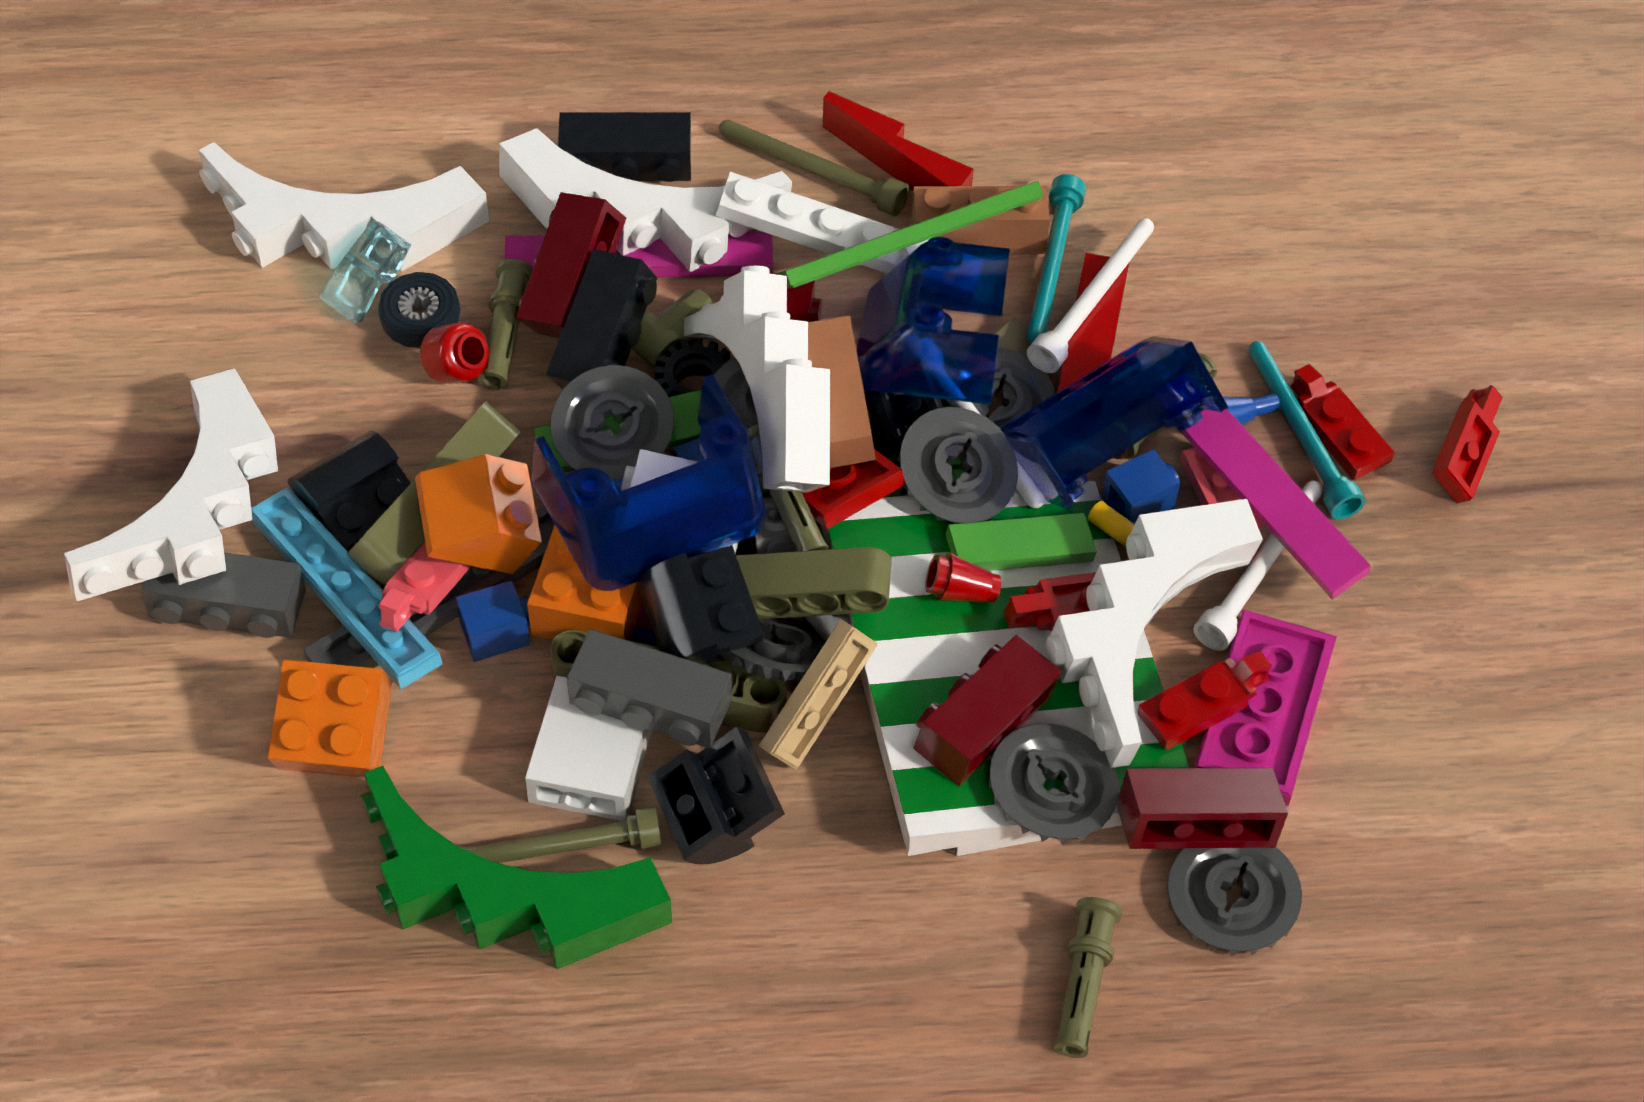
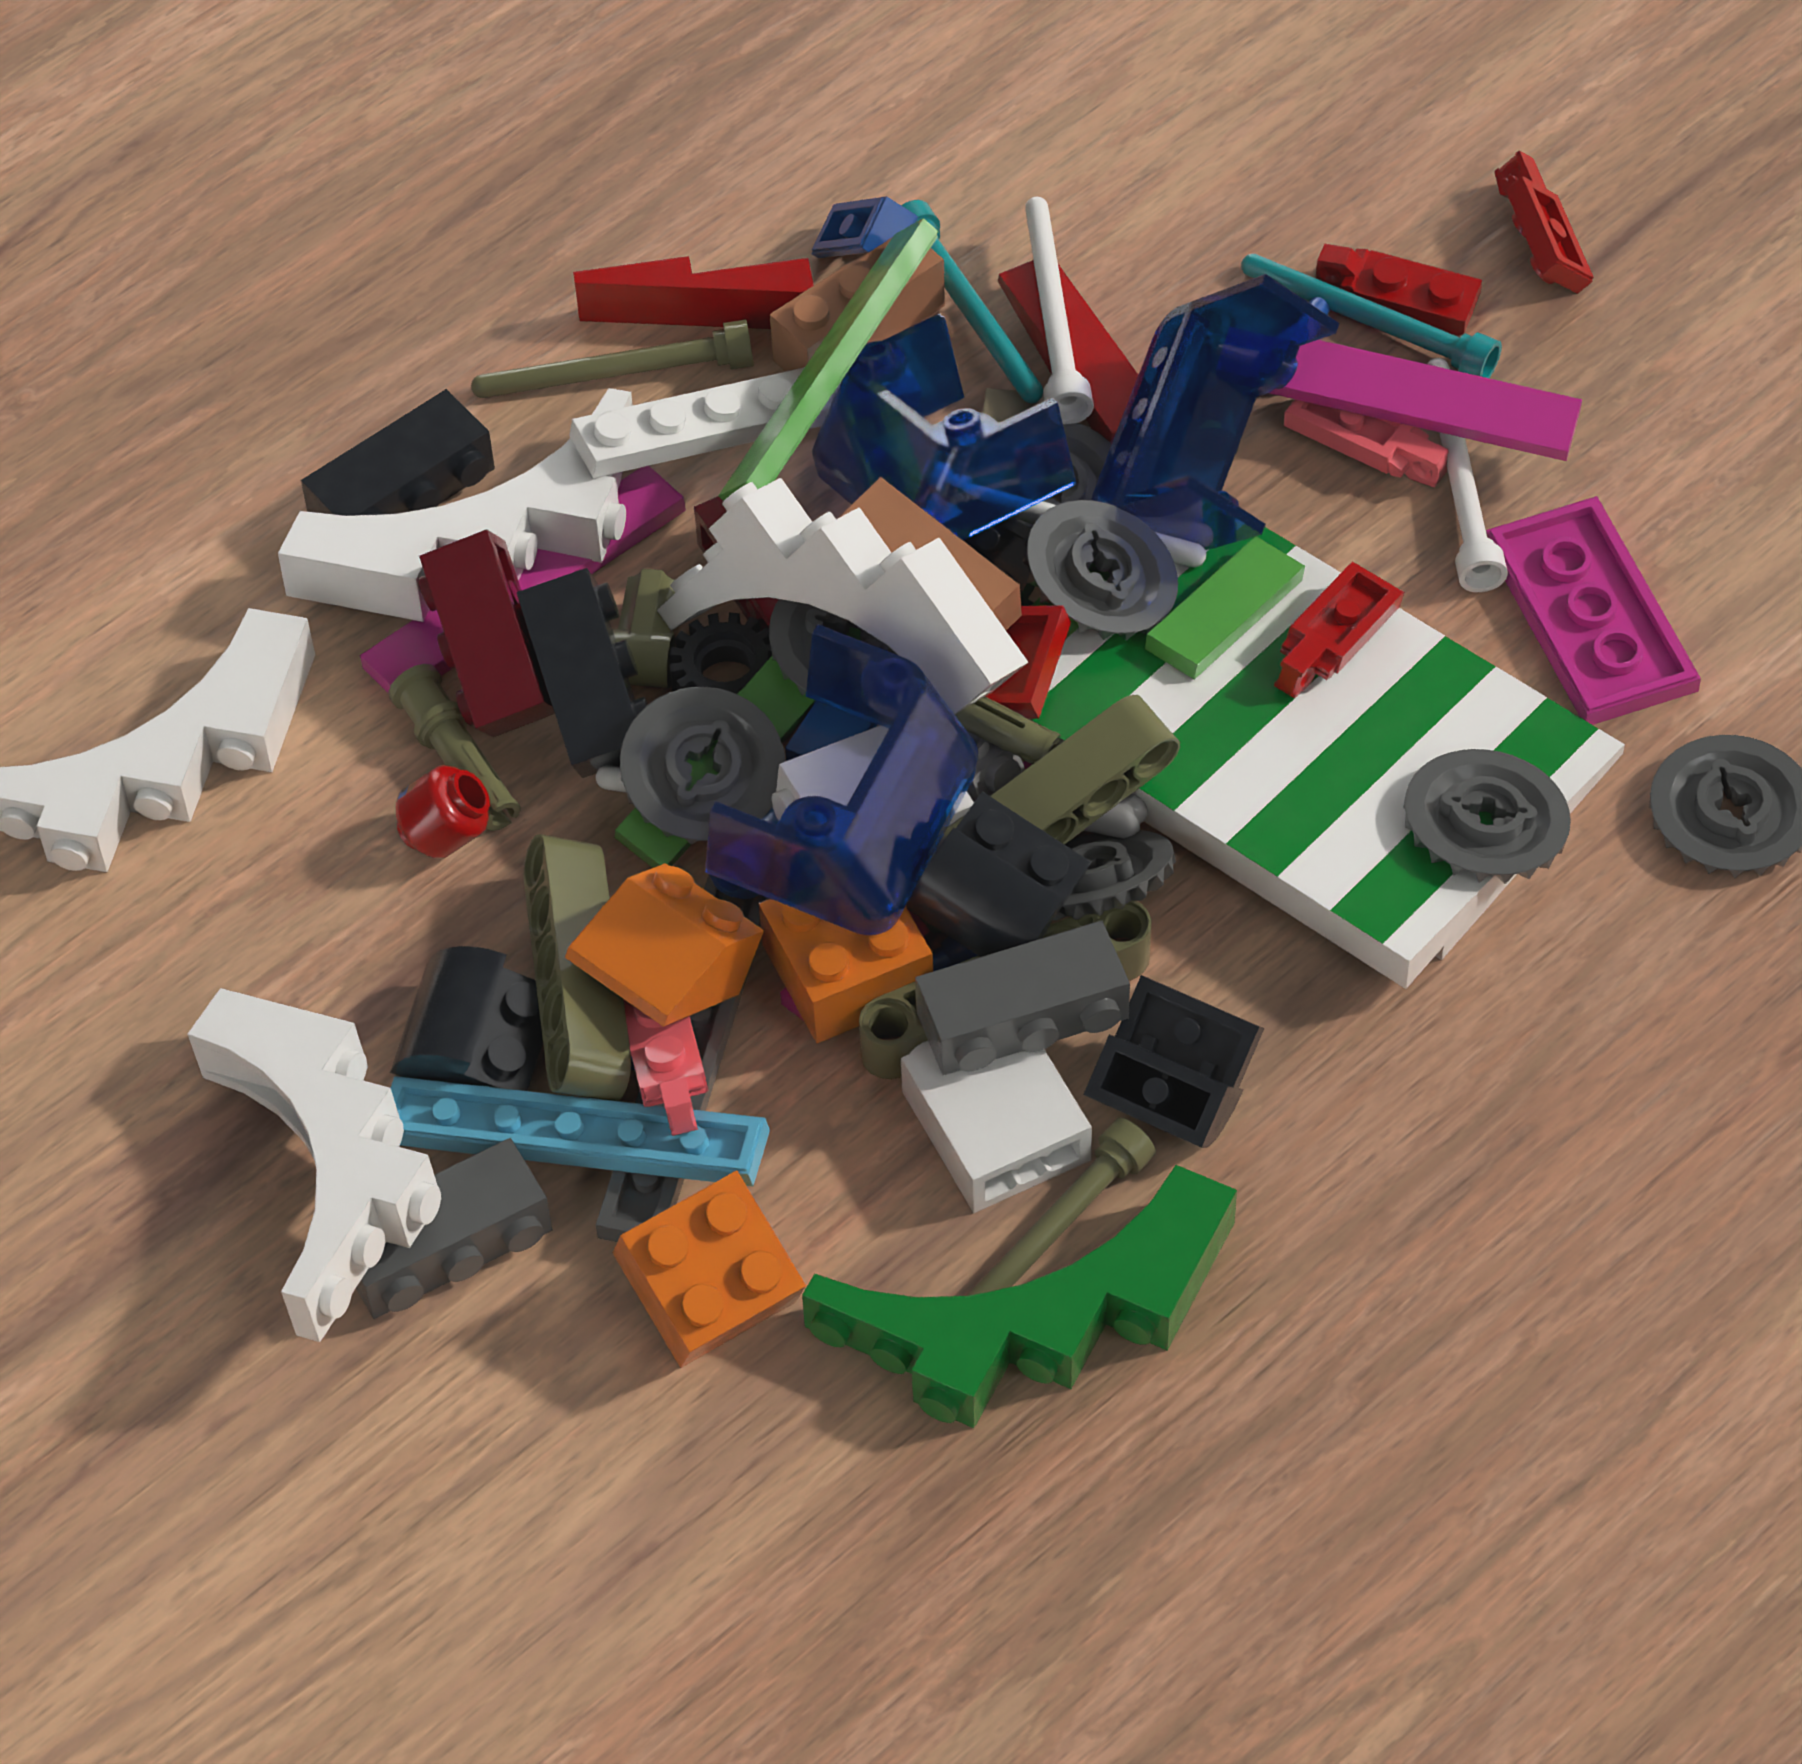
camera: 35 degrees left, 0 degrees up
clear light blue slope [320,221,411,322] -> none
black bush [378,272,461,348] -> none
blue brick [455,580,530,662] -> none
tan tile [759,619,878,770] -> none
dark red brick [913,634,1062,786] -> none
red cone [925,553,1001,603] -> none
white arch [1046,499,1263,768] -> none
olive pin [1054,897,1122,1058] -> none
yellow arm [1088,501,1135,547] -> none
blue brick [1102,449,1180,524] -> none
dark red brick [1117,768,1288,849] -> none
red hinge [1137,650,1272,750] -> none
none -> blue slope [812,196,918,258]

